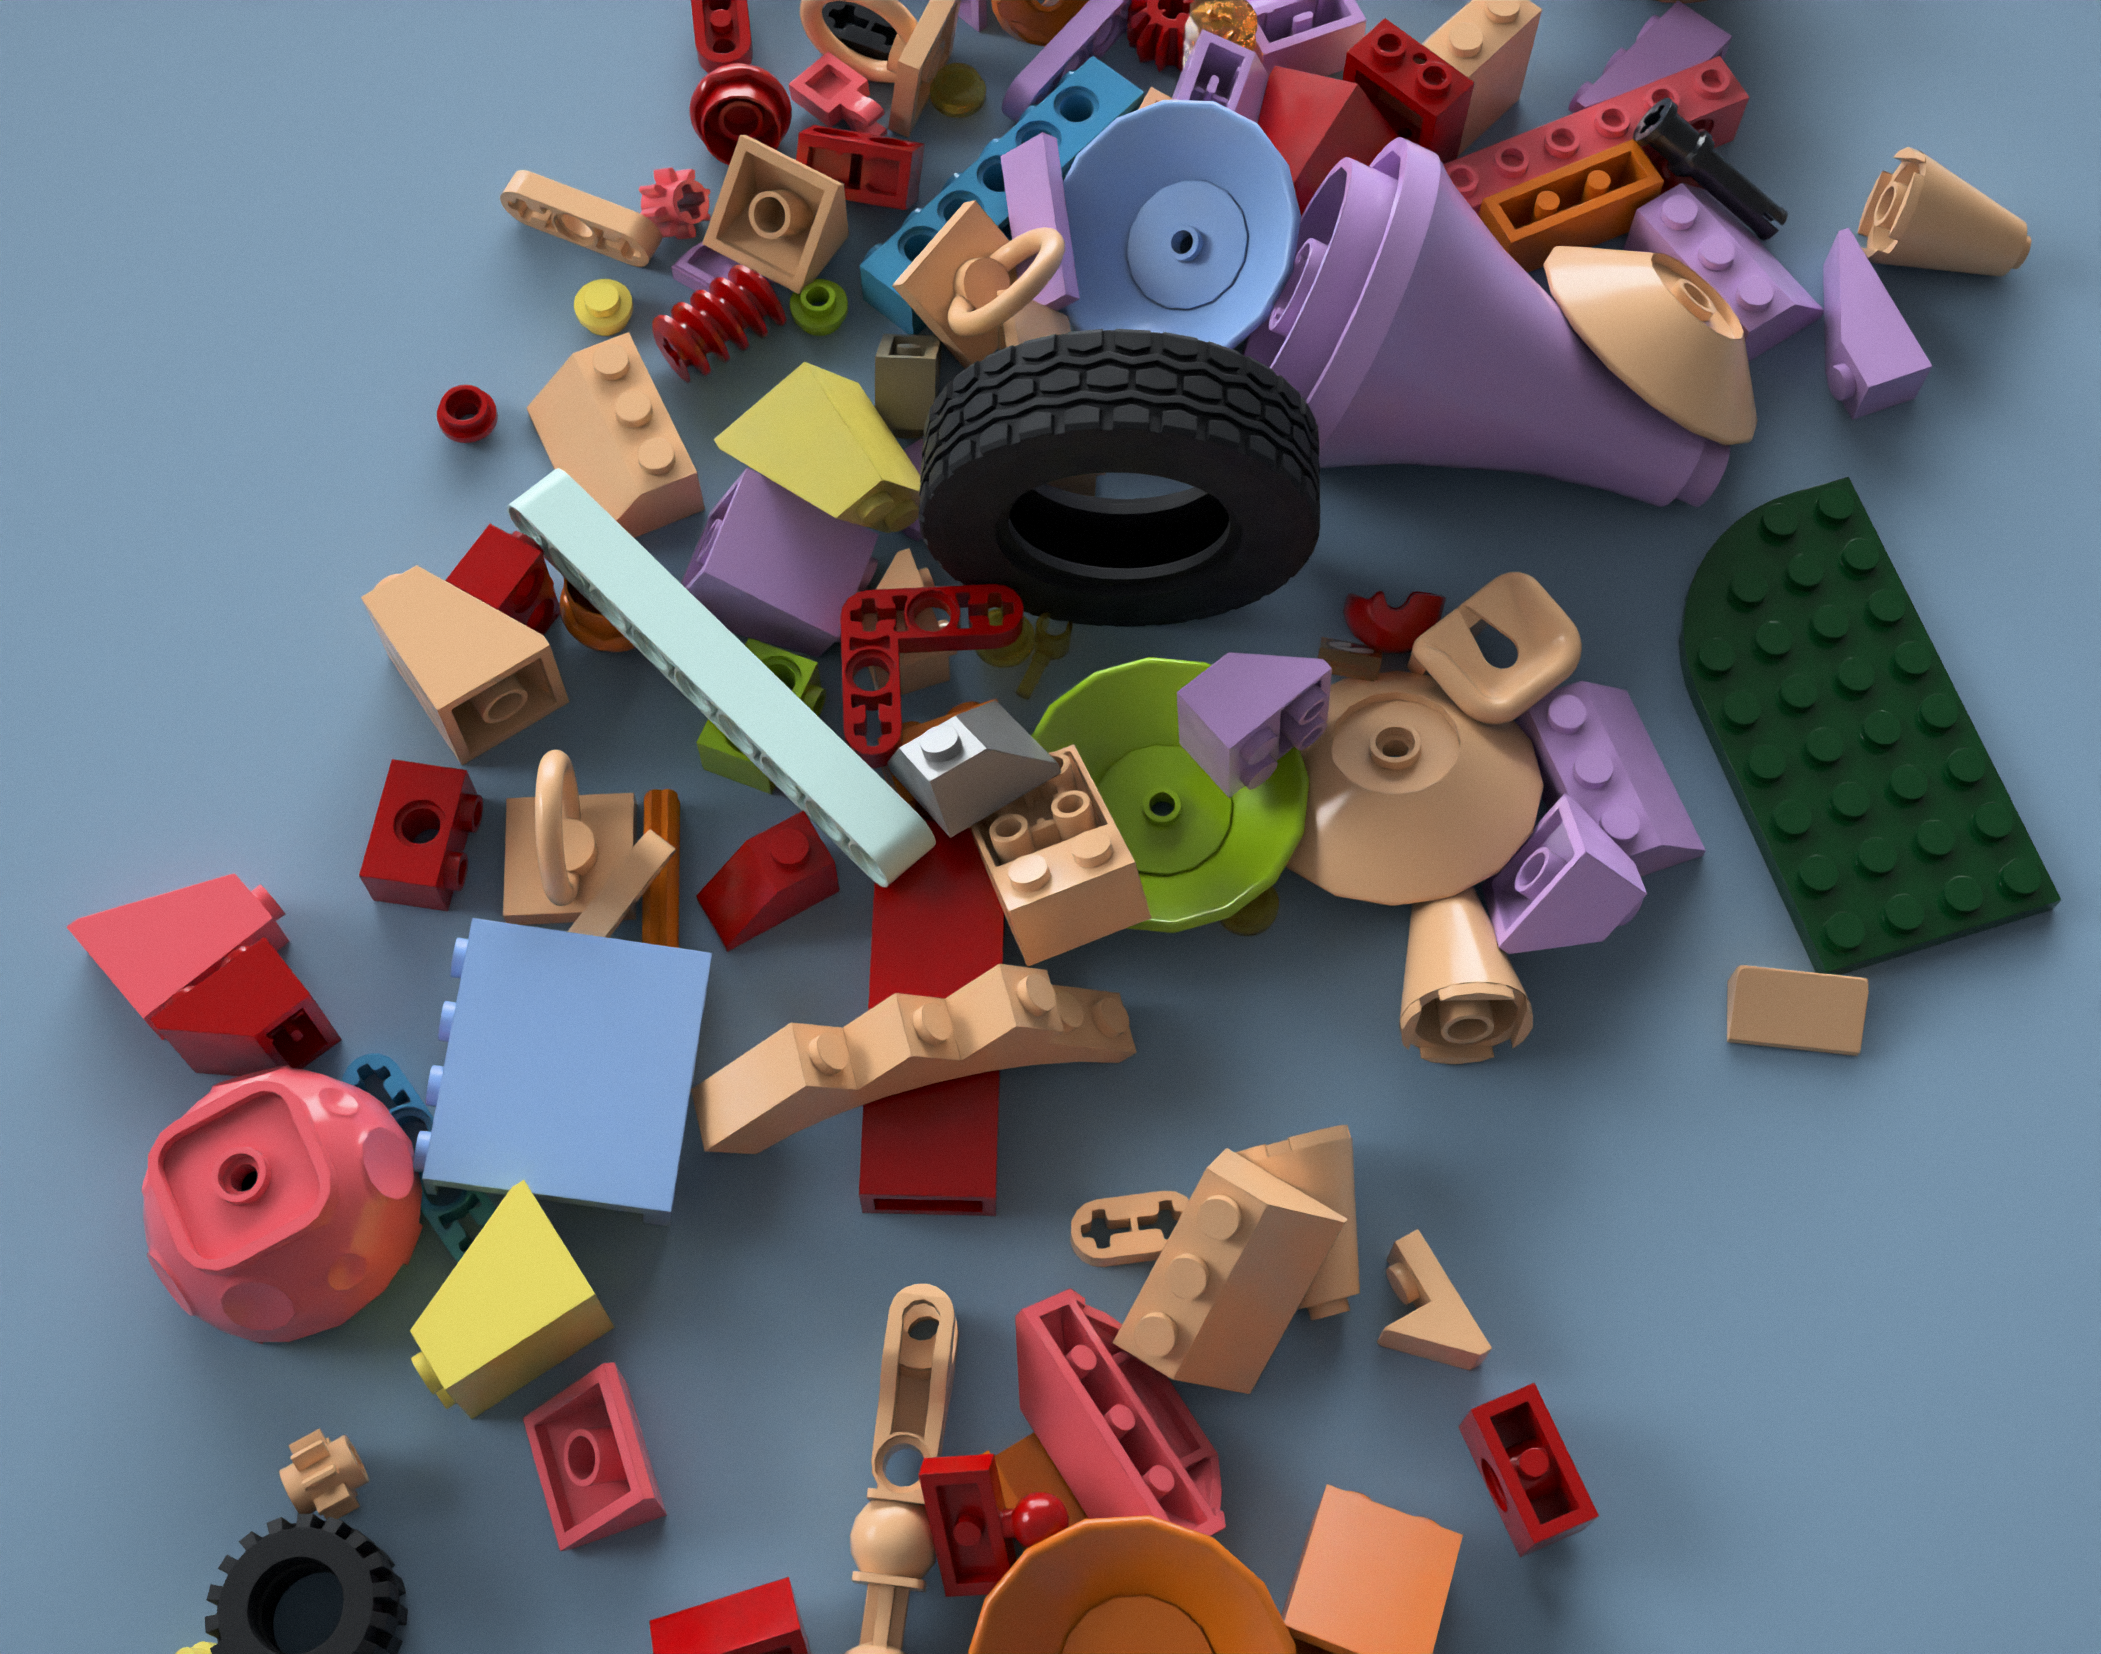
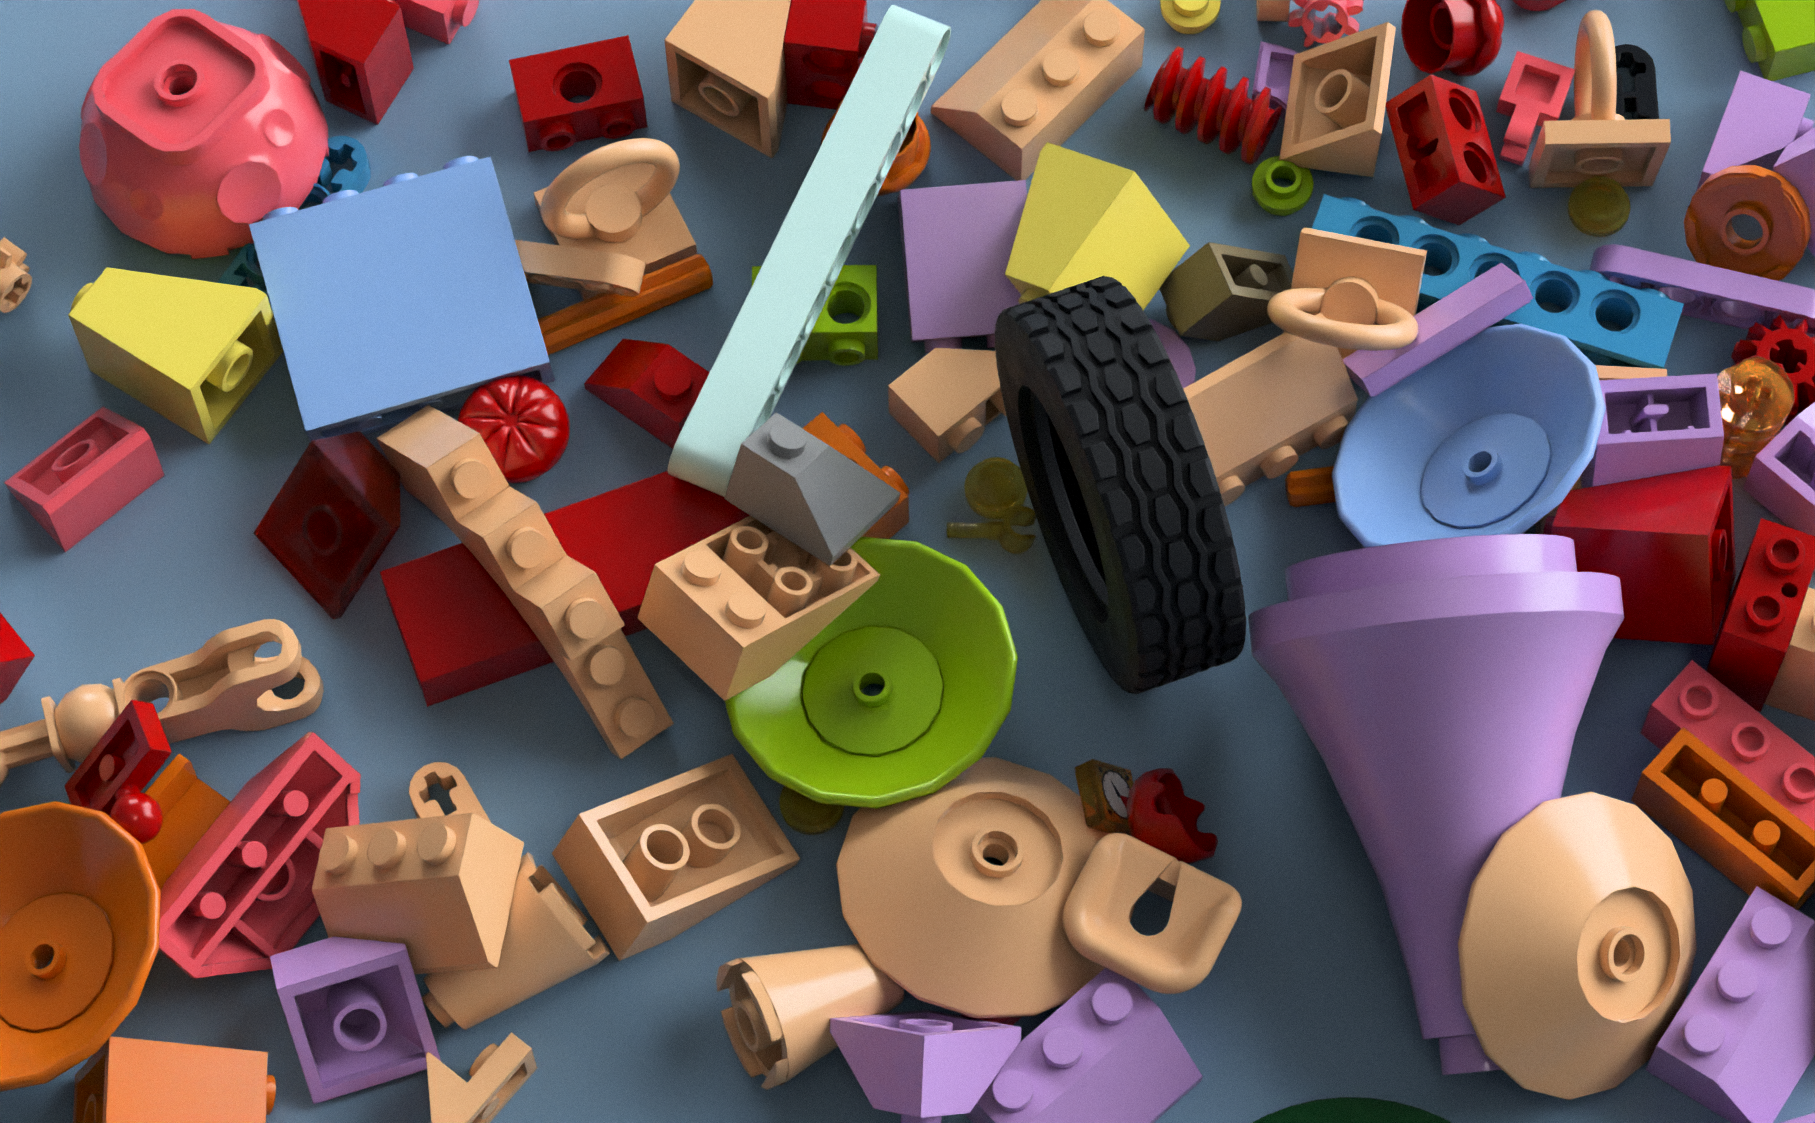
camera: 70 degrees right, 0 degrees up
red beam [840,584,1024,769] -> none
lavender slope [1177,652,1332,798] -> none
none -> clear red slope [253,431,401,619]
none -> lavender slope [270,936,441,1104]
none -> red piece [457,375,570,483]
none -> light nougat slope [552,754,800,961]

